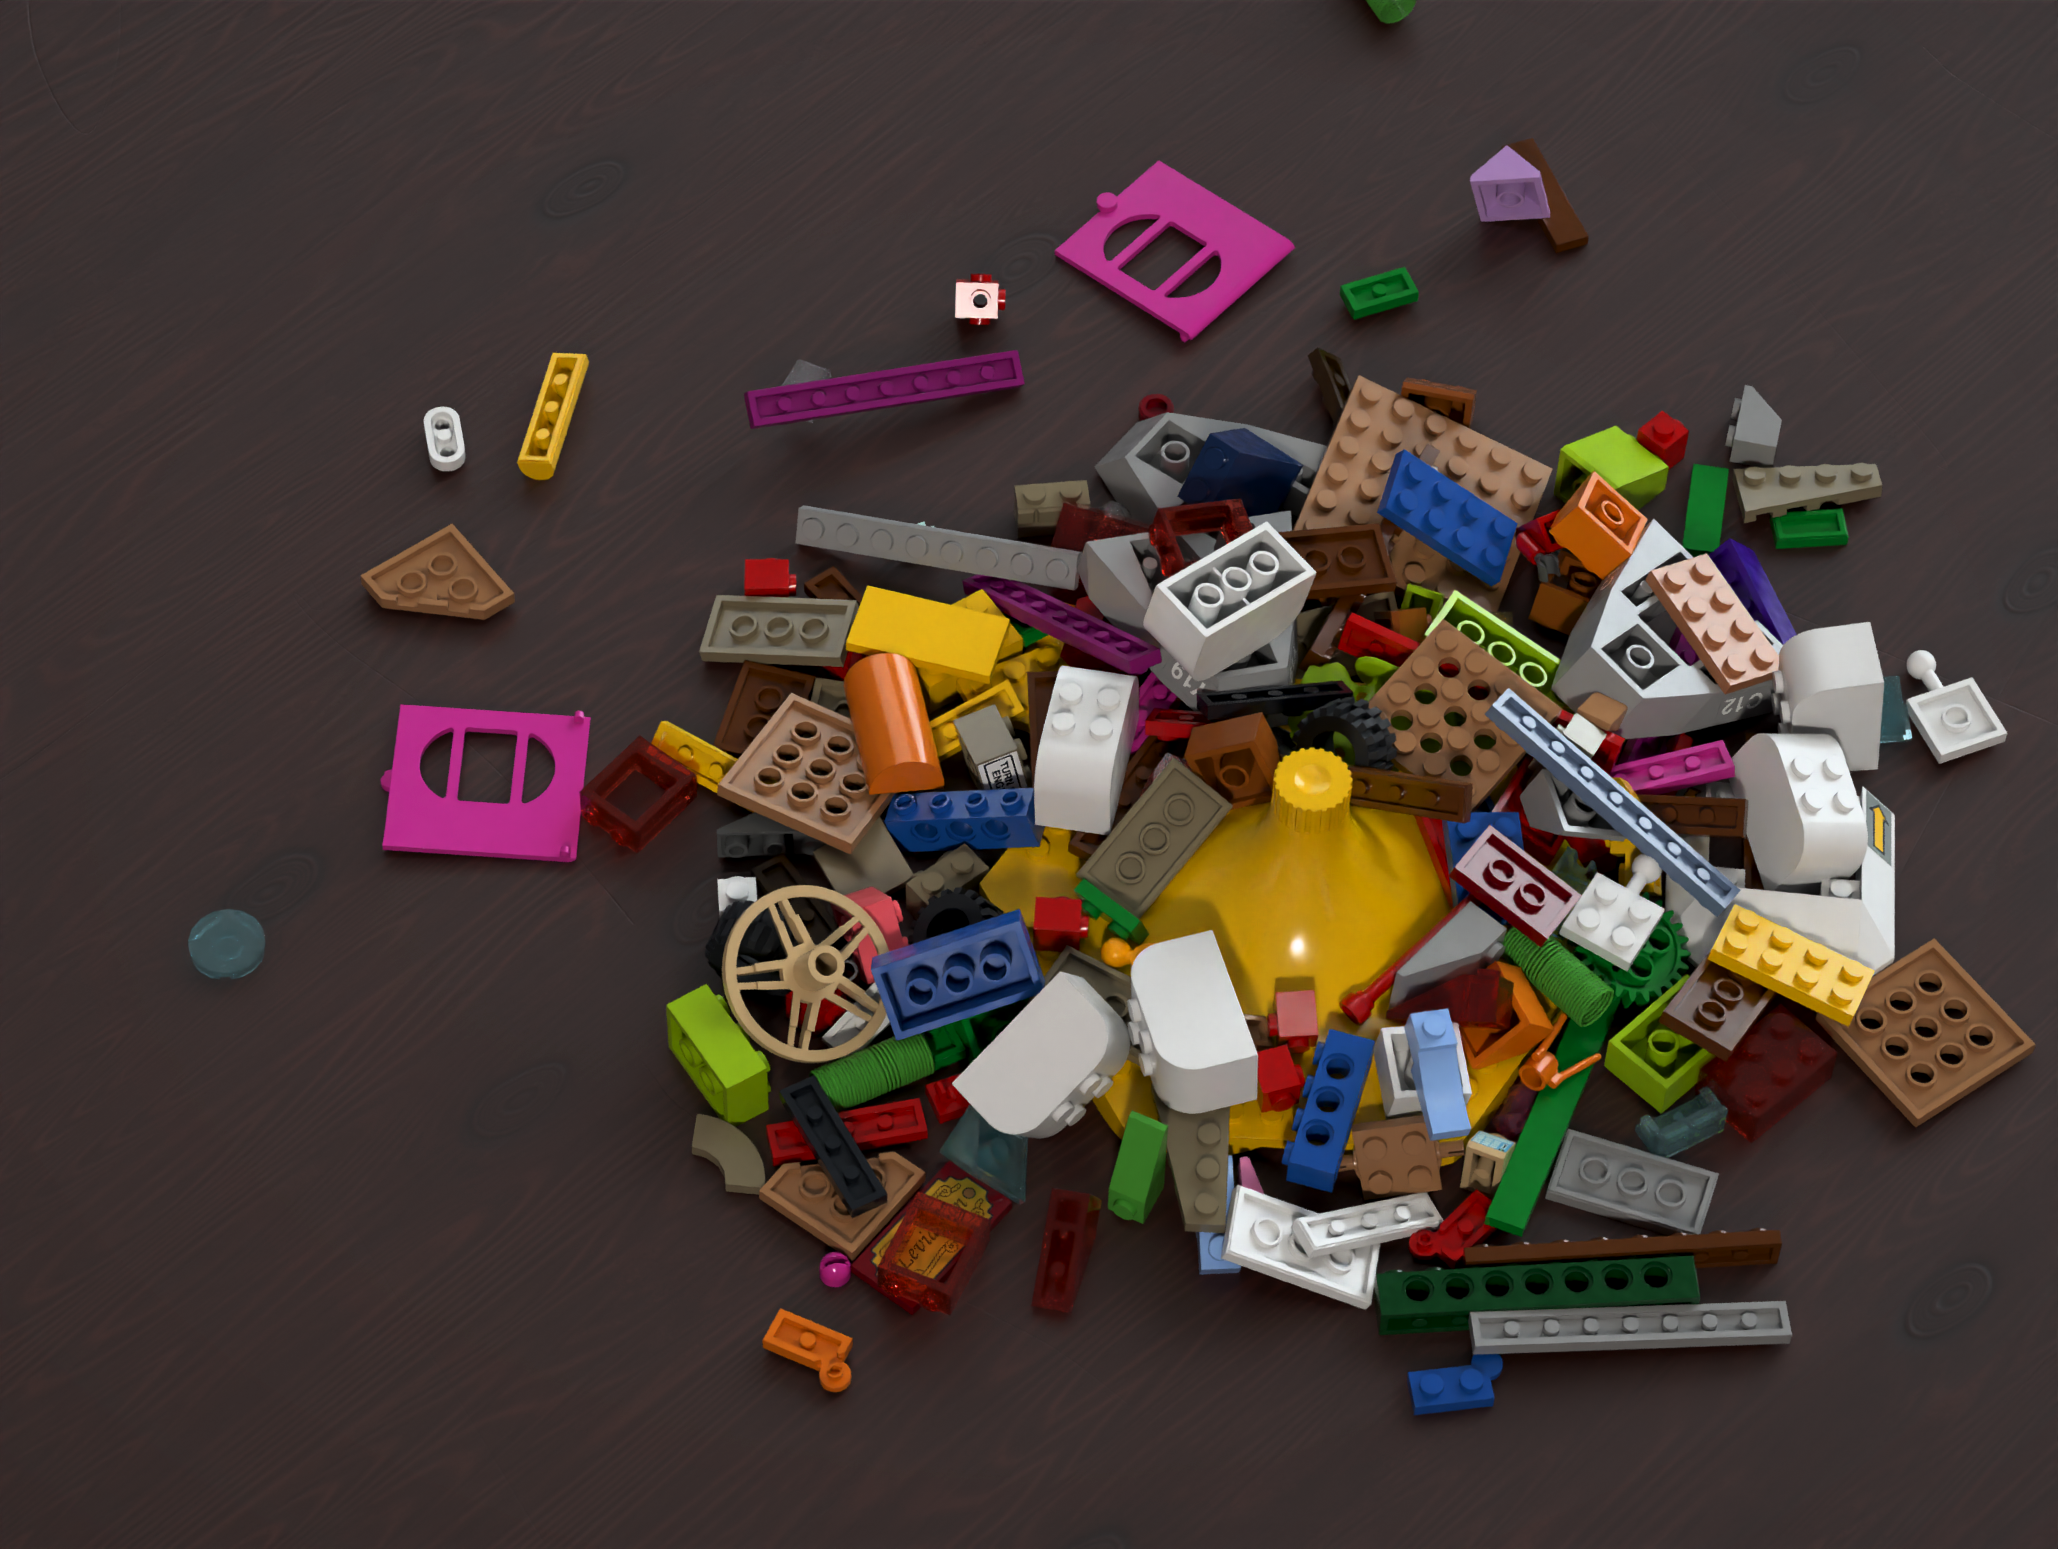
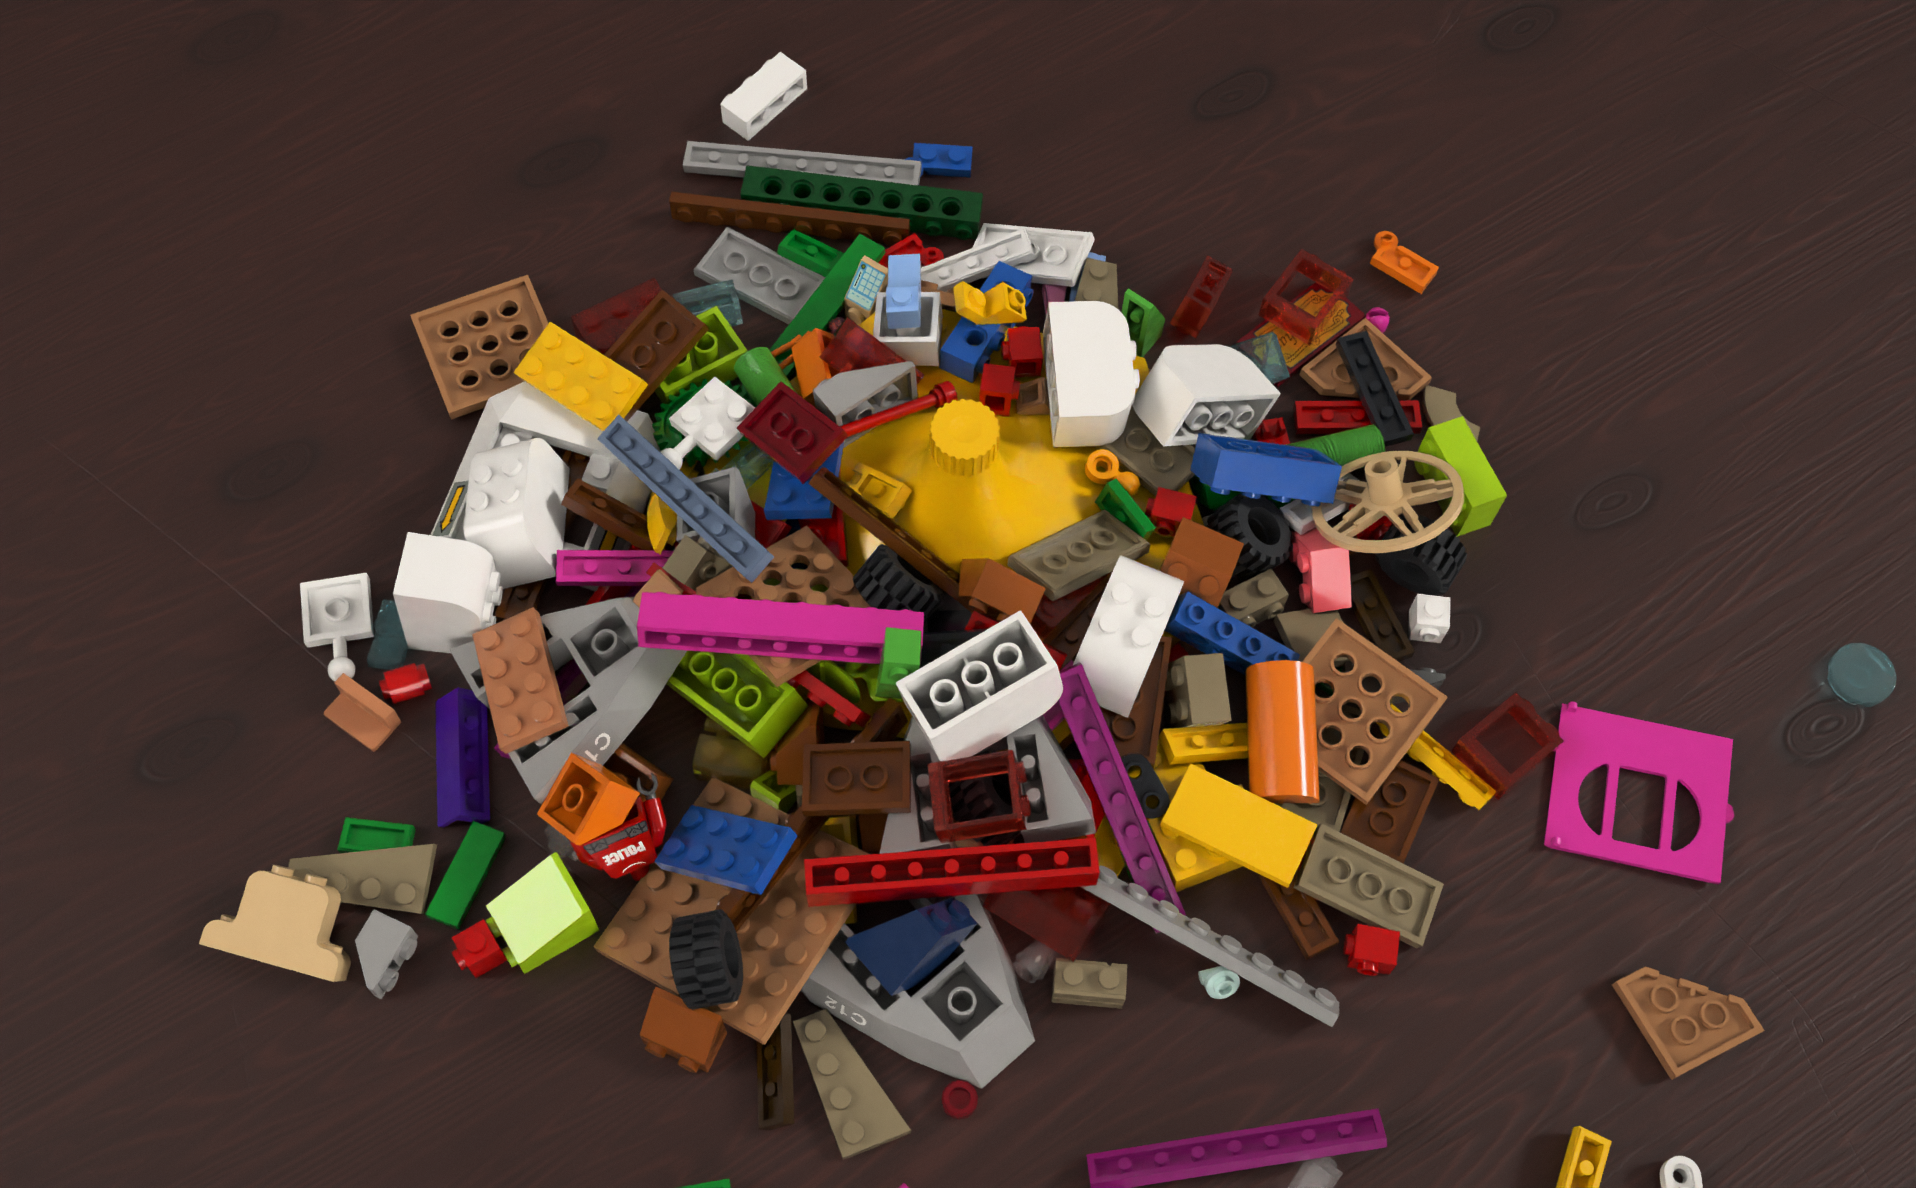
camera: 170 degrees left, 10 degrees up
none -> tan brick [199,865,351,982]
none -> nougat panel [324,673,401,752]
none -> dark pink brick [637,592,924,664]
none -> black tyre [669,909,743,1010]
none -> white brick [720,52,807,141]
none -> green plate [777,229,844,277]
none -> dark tan wing [793,1009,911,1160]
none -> red brick [804,838,1100,907]
none -> yellow plate [844,462,913,518]
none -> bright green slope [875,627,922,699]
none -> yellow slope [953,281,1027,325]
none -> black plate [1121,752,1170,818]
none -> dark orange slope [1159,517,1244,608]

